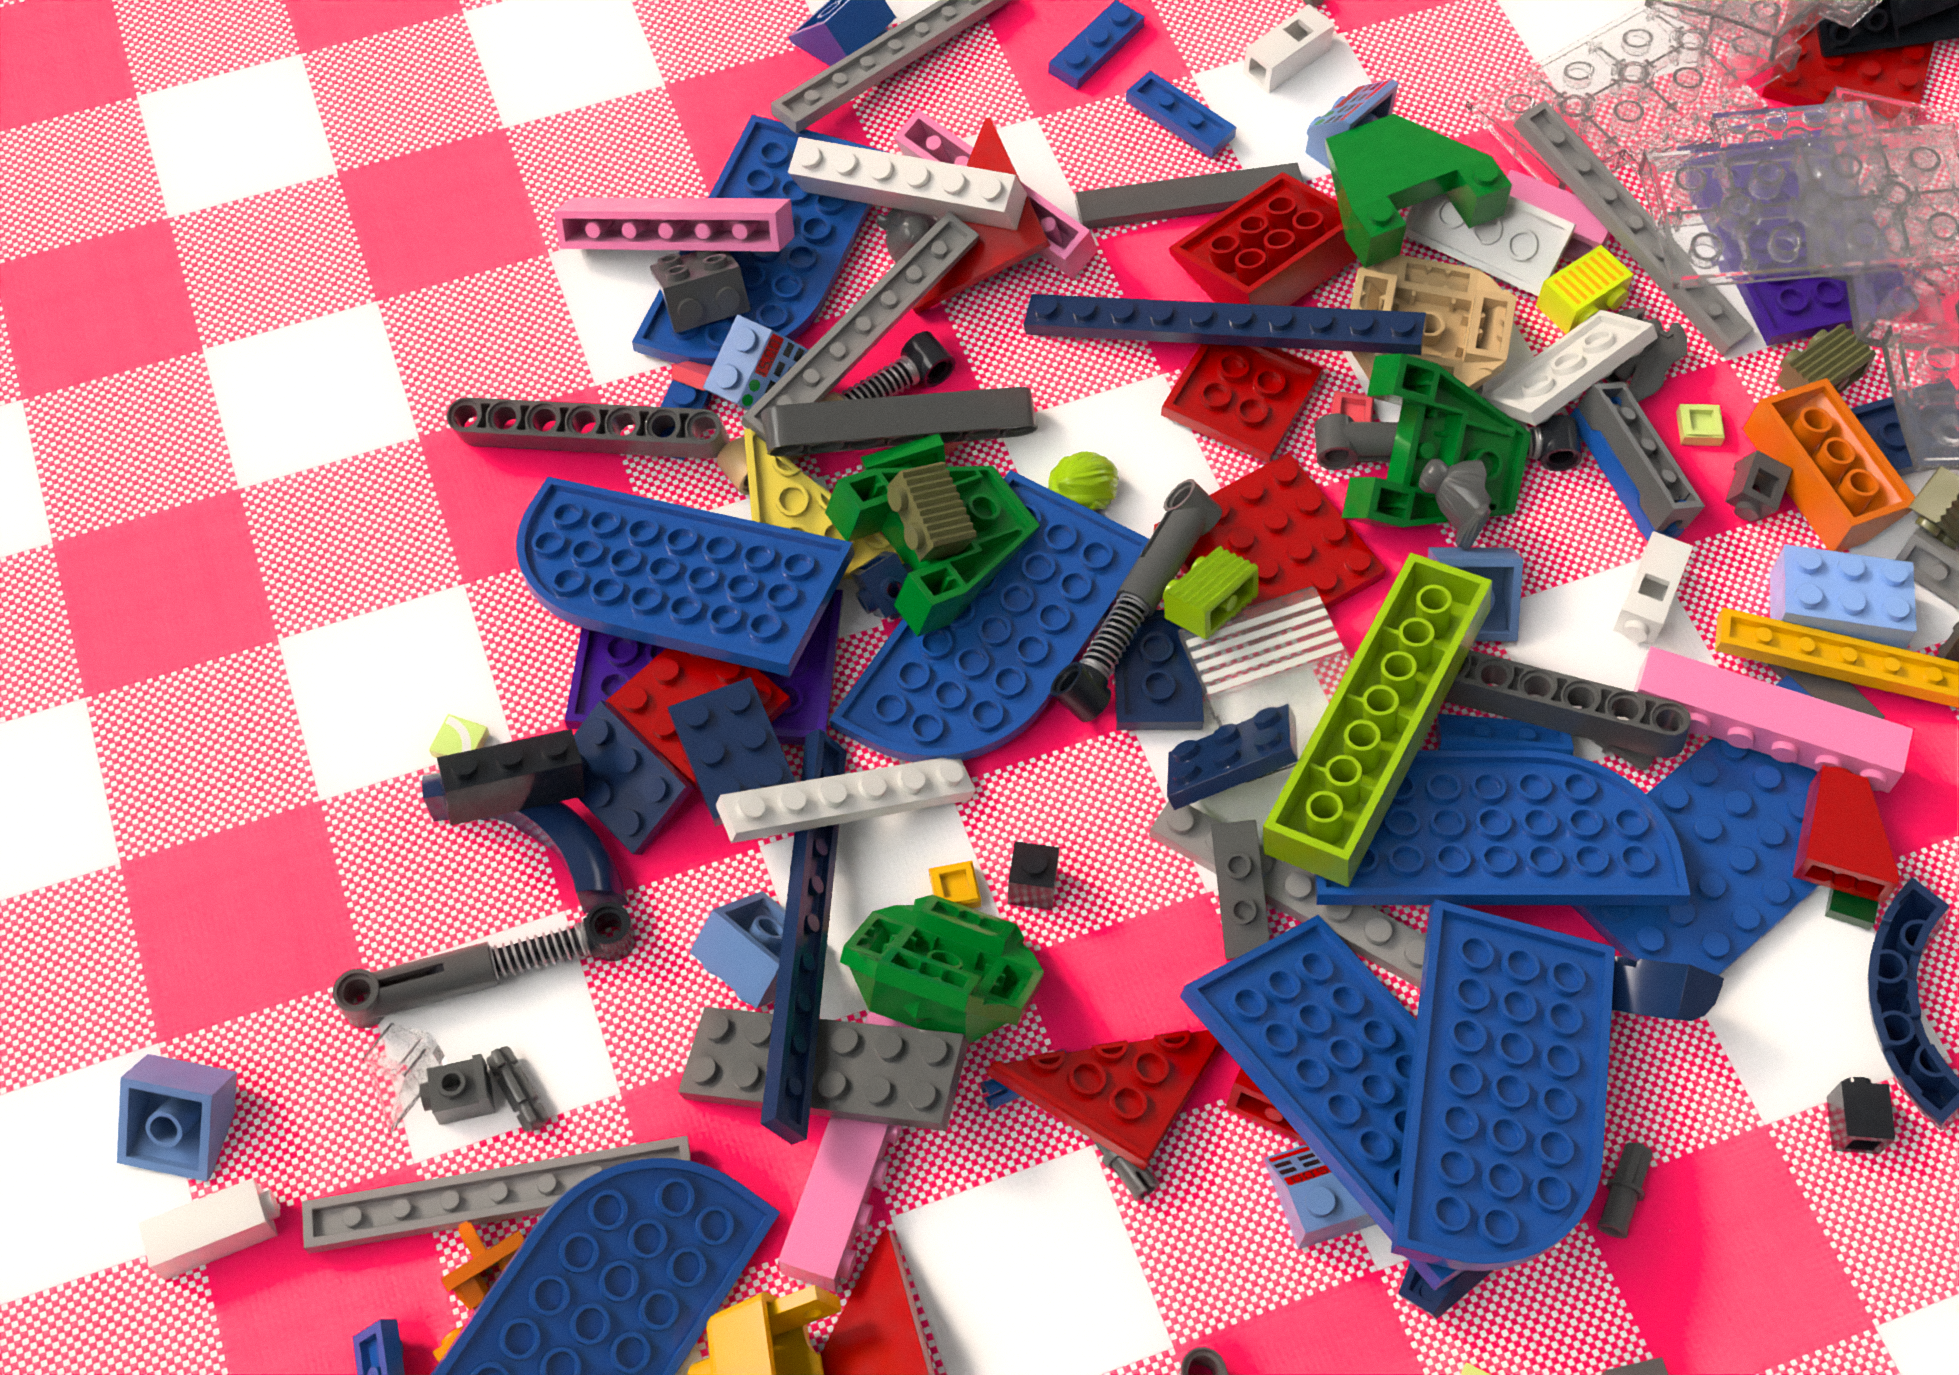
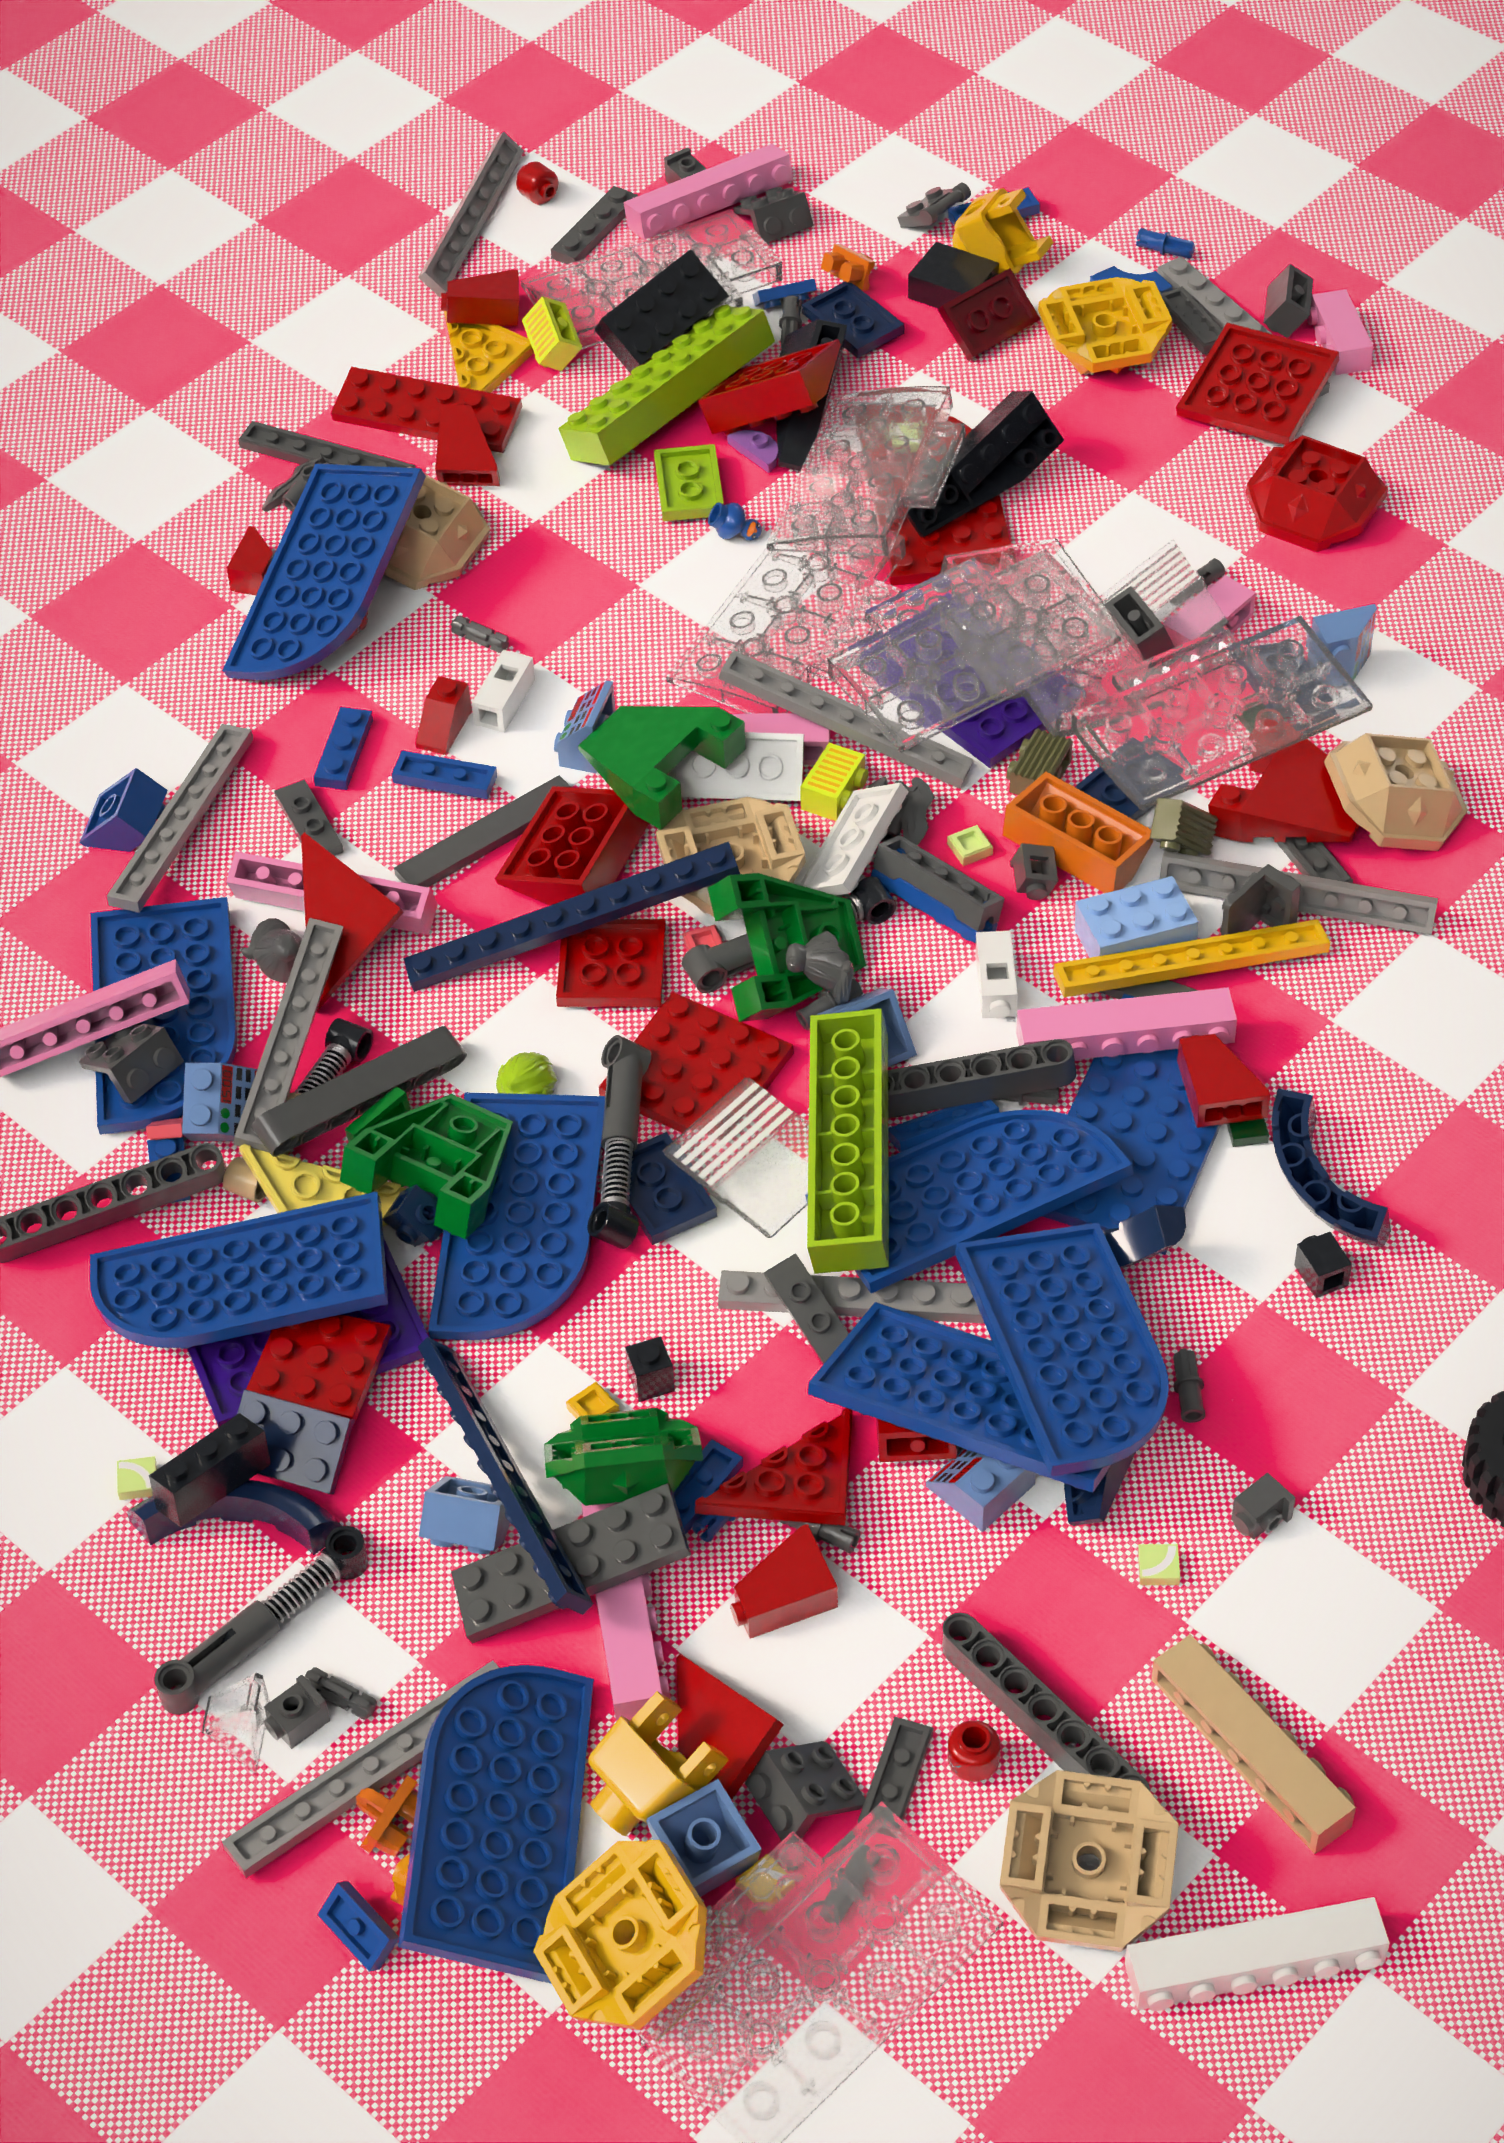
camera: 25 degrees left, 10 degrees down
medium blue slope [116,1054,237,1182] -> none
white brick [138,1178,280,1281] -> none
dark blue plate [667,677,796,827] -> none
white plate [716,758,976,843] -> none
white brick [788,137,1027,230] -> none
olive brick [887,462,976,563] -> none
lime brick [1163,546,1258,640] -> none
dark blue plate [1167,703,1298,810] -> none
none -> dark grey plate [274,779,344,856]
none -> red slope [415,676,472,755]
none -> blue plate [674,1439,743,1535]
none -> red slope [730,1524,838,1639]
none -> dark grey axle [796,979,863,1030]

